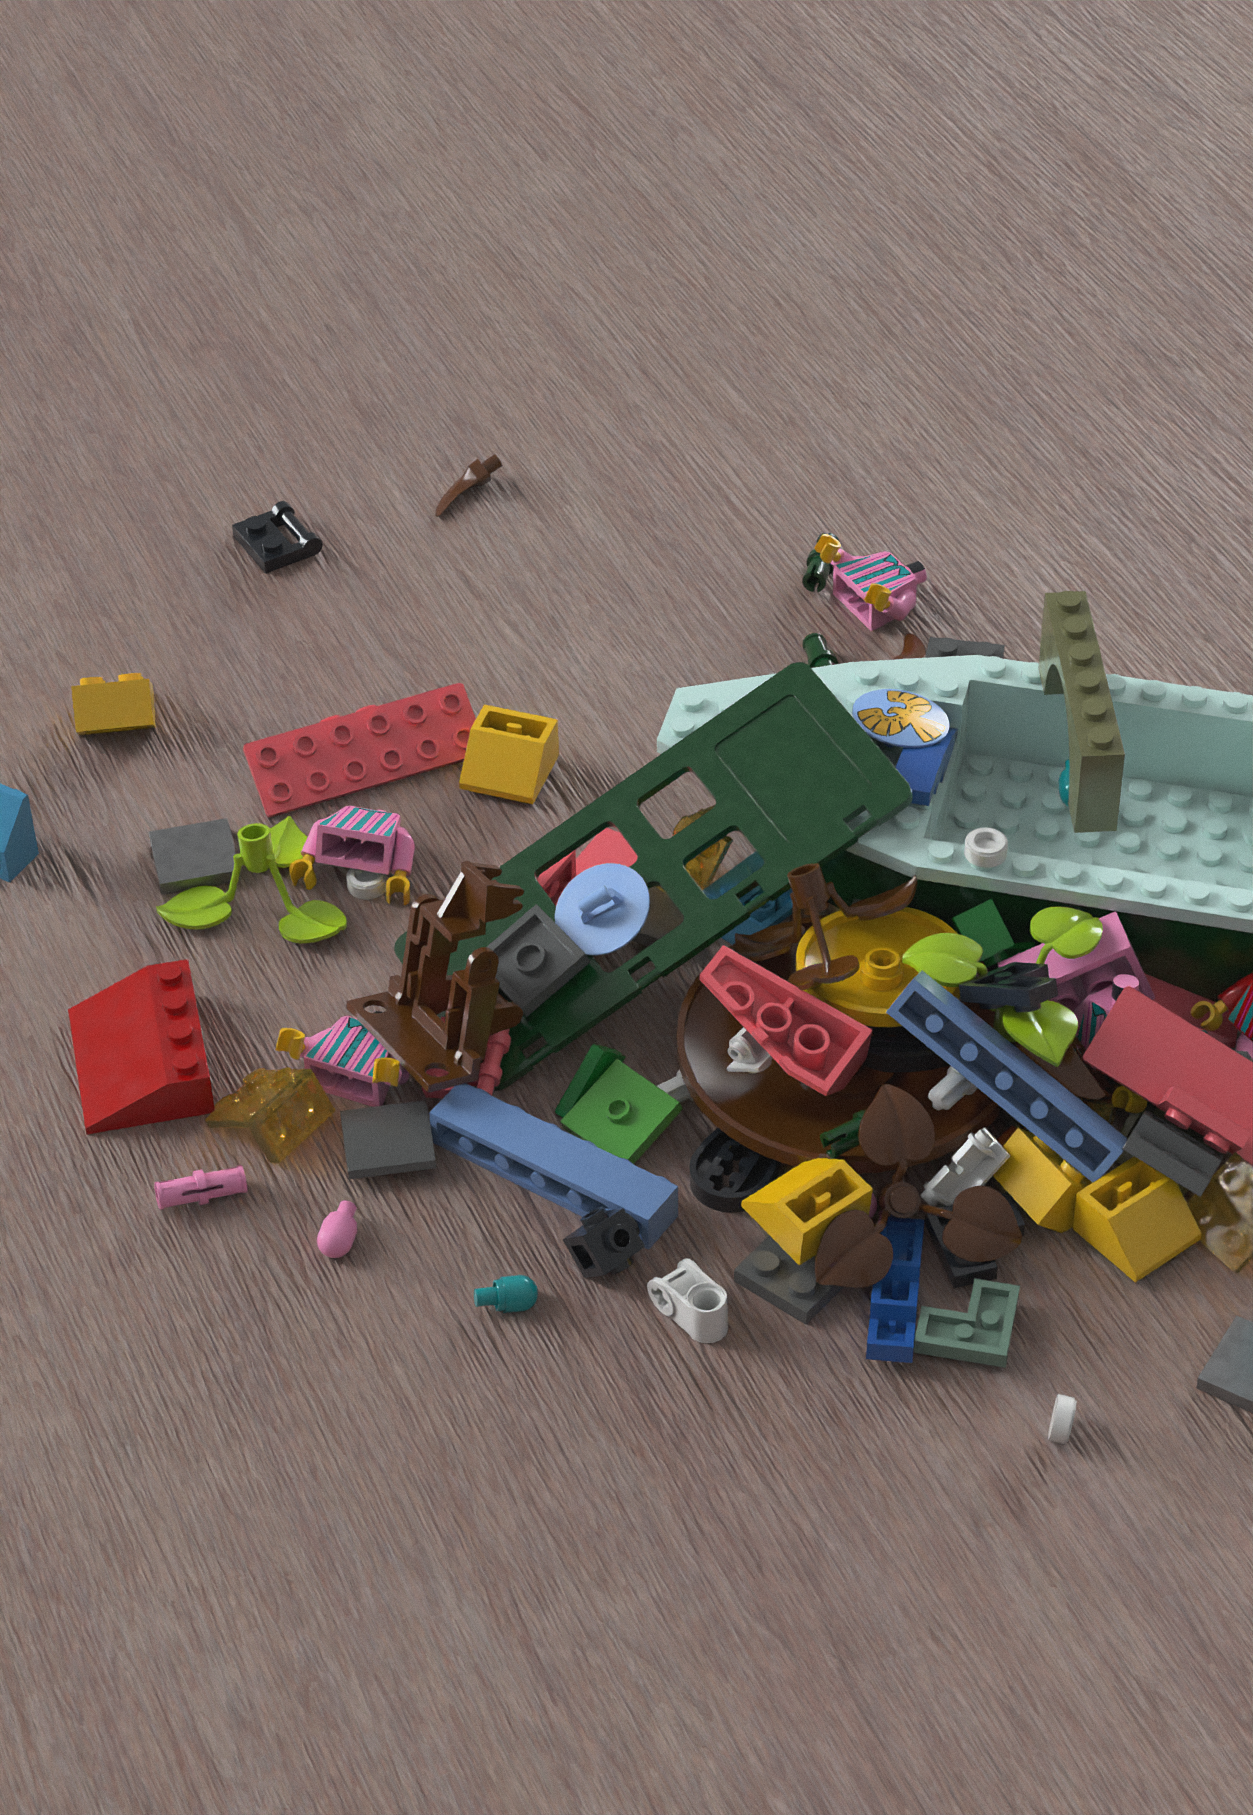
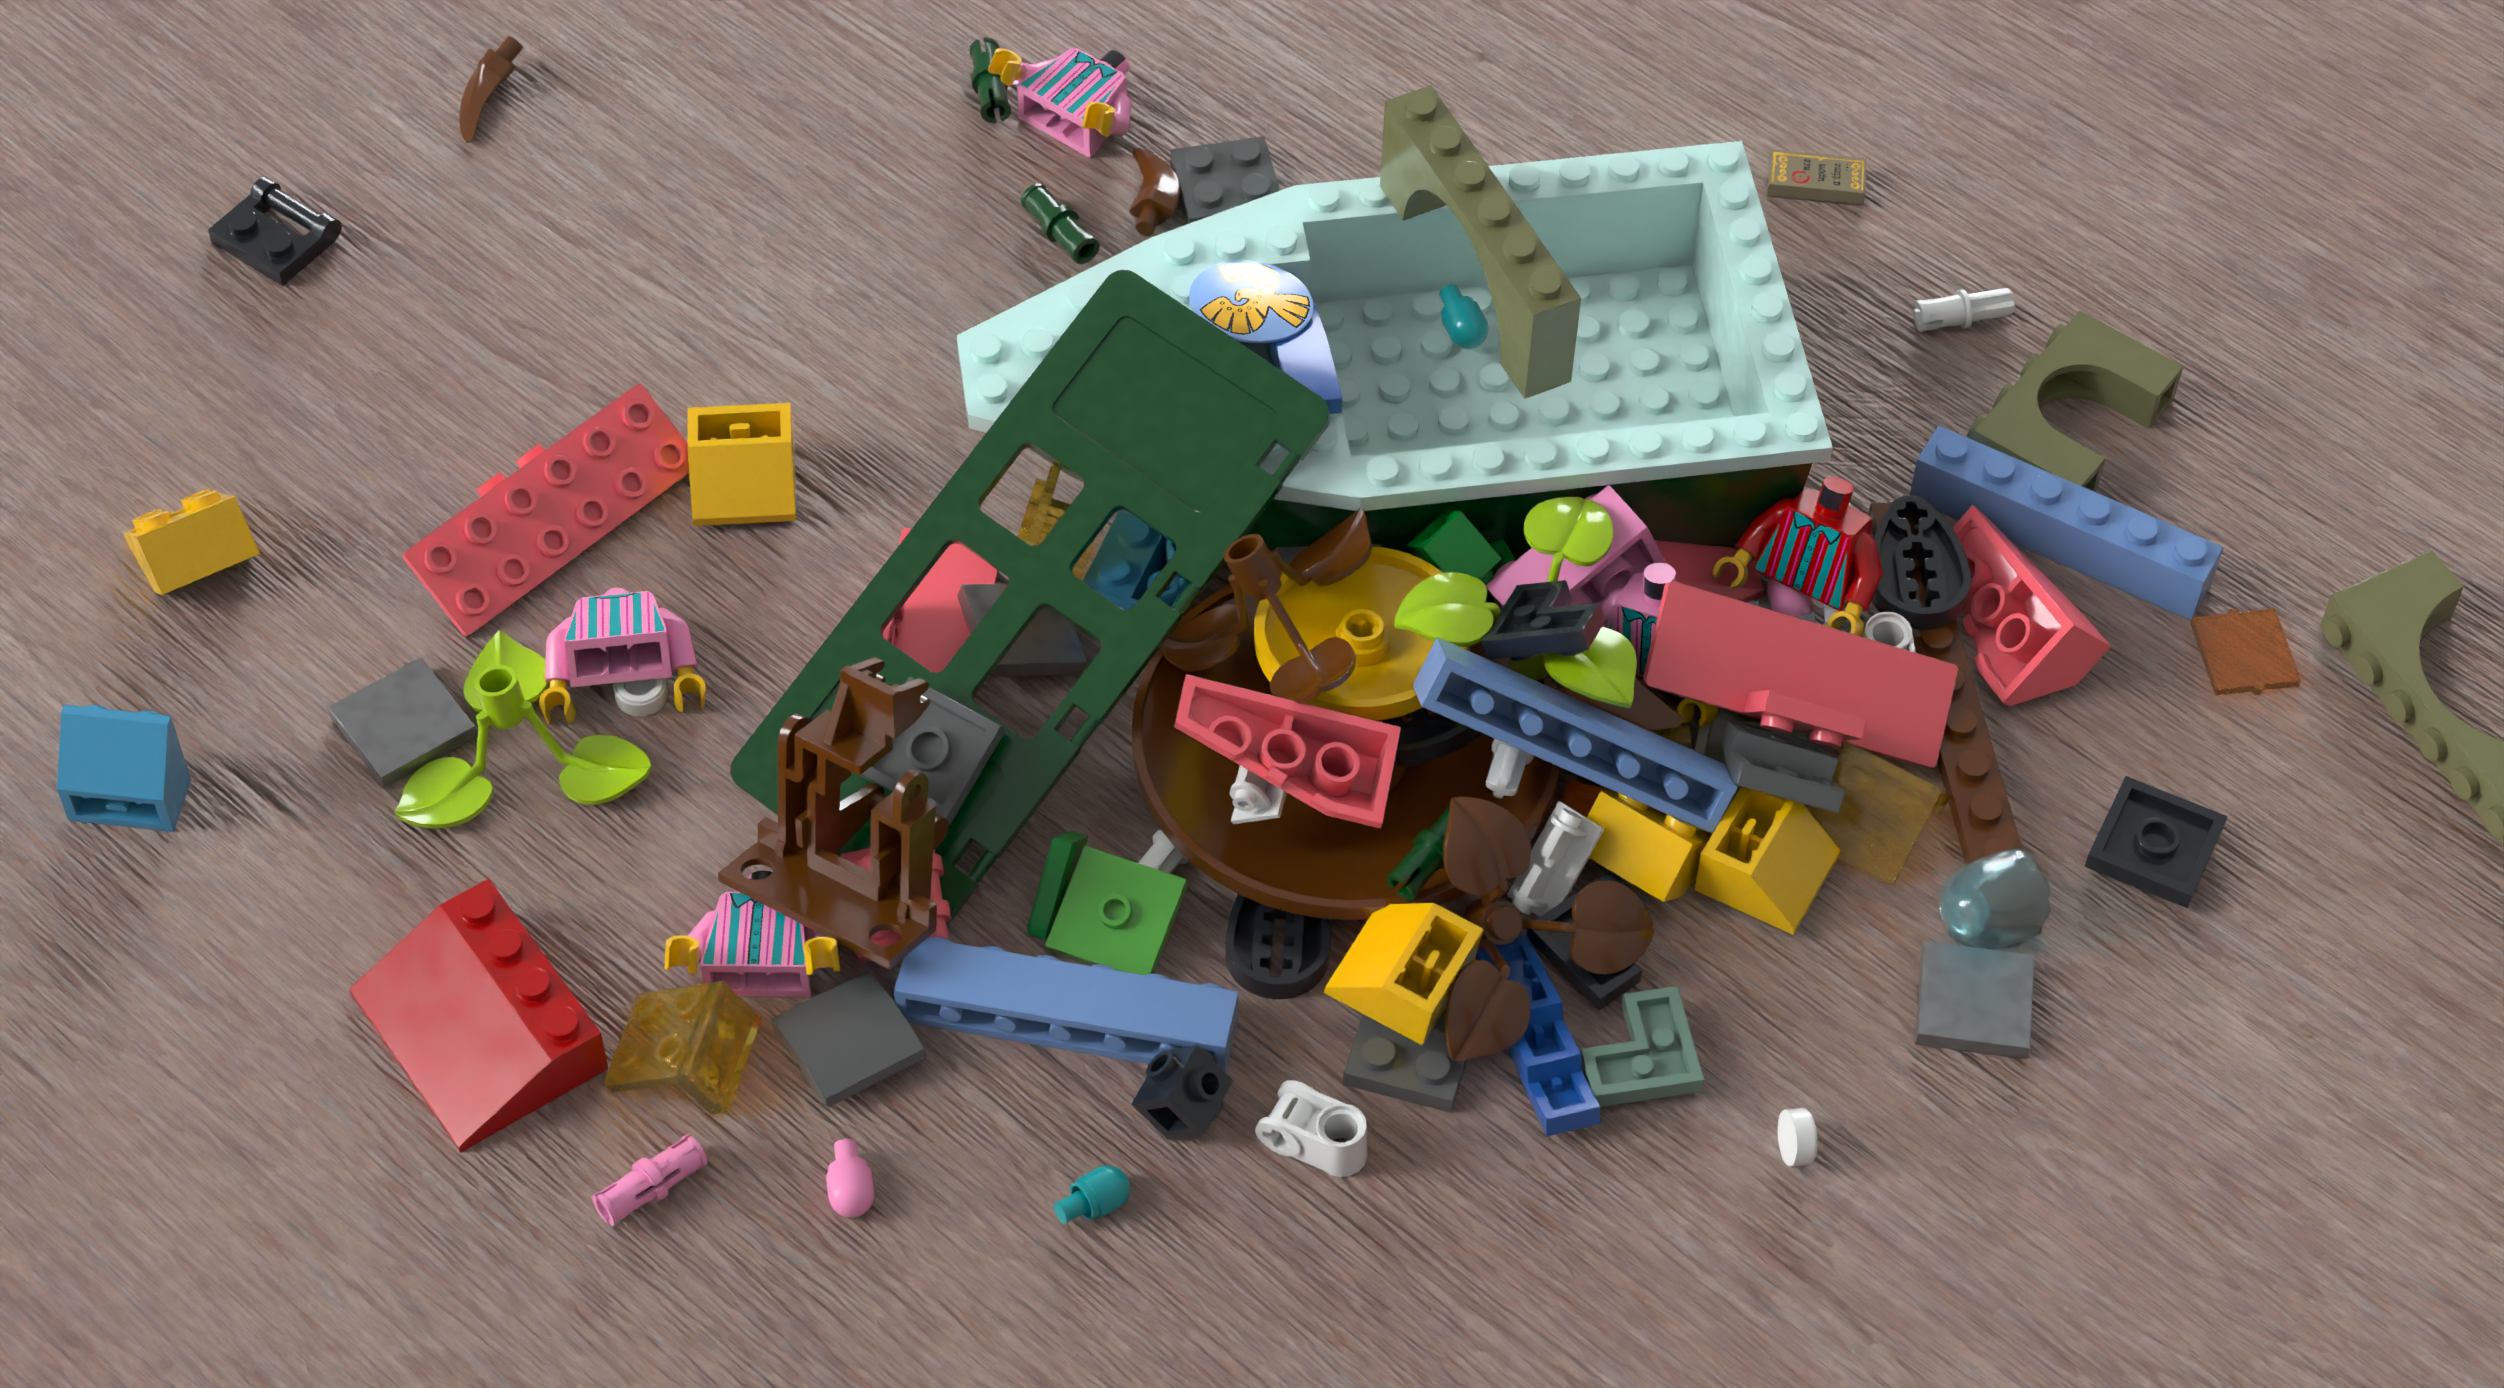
camera: 25 degrees left, 10 degrees up
light blue shield [555,863,650,956] -> none
white tile [964,828,1008,868] -> none

